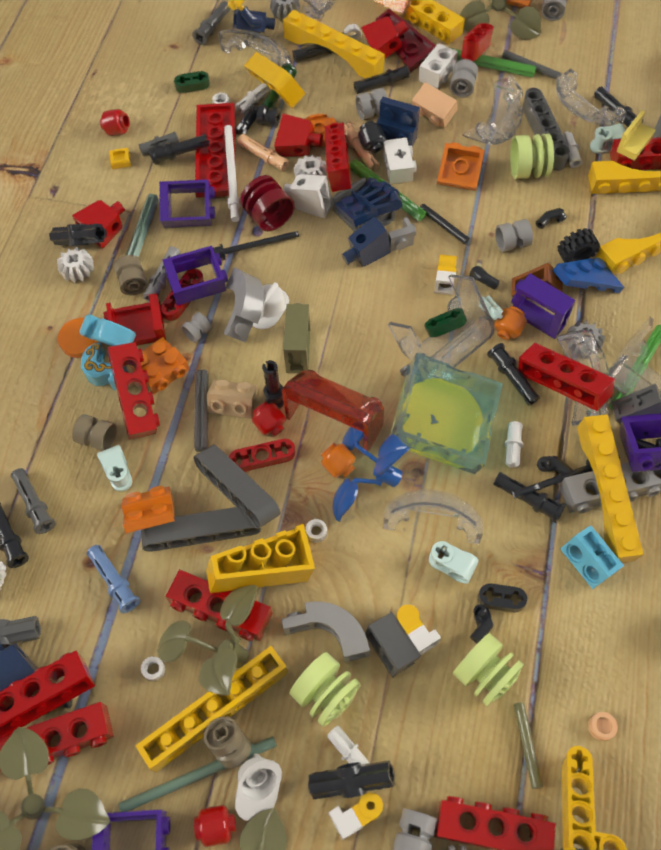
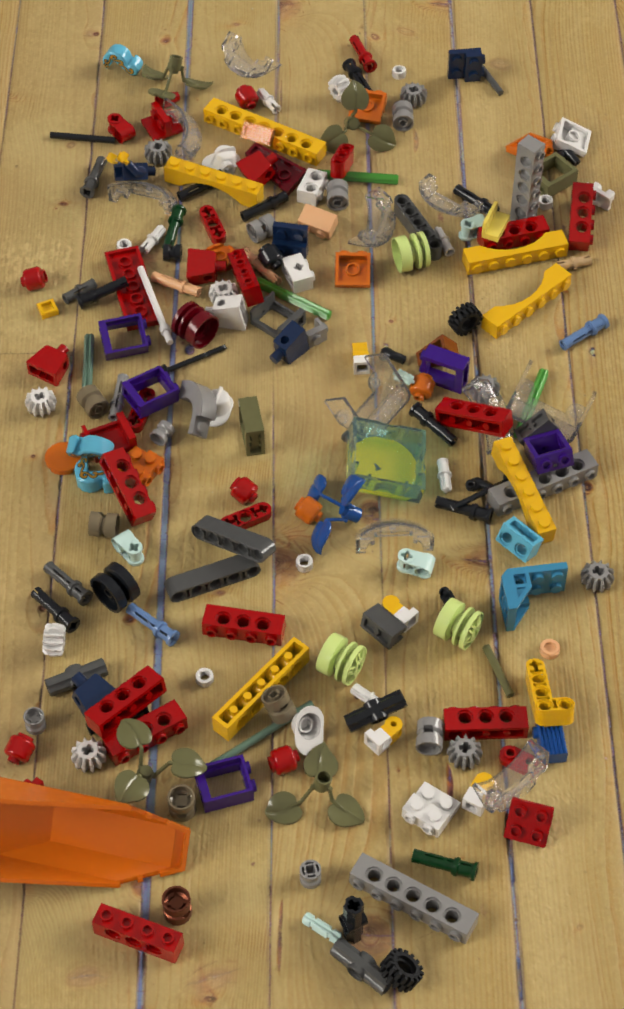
camera: 15 degrees left, 10 degrees down
black piece [49,224,107,246] -> none
orange plate [121,486,175,534] -> none
olive plant [157,585,258,695] -> none
dark green beam [174,71,210,93] -> none
dark grey axle [194,369,208,452] -> none
yellow wedge [206,524,315,593] -> none
tan bracket [207,380,257,418] -> none
black axle [235,104,259,135] -> none
yellow beam [244,52,306,108] -> none
black pin [262,360,285,409] -> none
clear red windscreen [282,370,384,452] -> none
light grey arch [282,602,370,663] -> none
dark blue plate [335,177,402,227] -> none
black bar [420,203,470,245] -> none
dark green beam [425,308,467,338] -> none
black beam [478,583,528,612] -> none
light grey wheel [495,219,533,252] -> none
dark grey bar [502,50,572,85] -> none
black arm [536,208,567,229] -> none
blue wing [553,257,624,293] -> none
none -> black wheel [90,562,140,613]
none -> red beam [199,205,226,244]
none -> white piece [202,145,241,170]
none -> dark azure bracket [498,562,568,631]

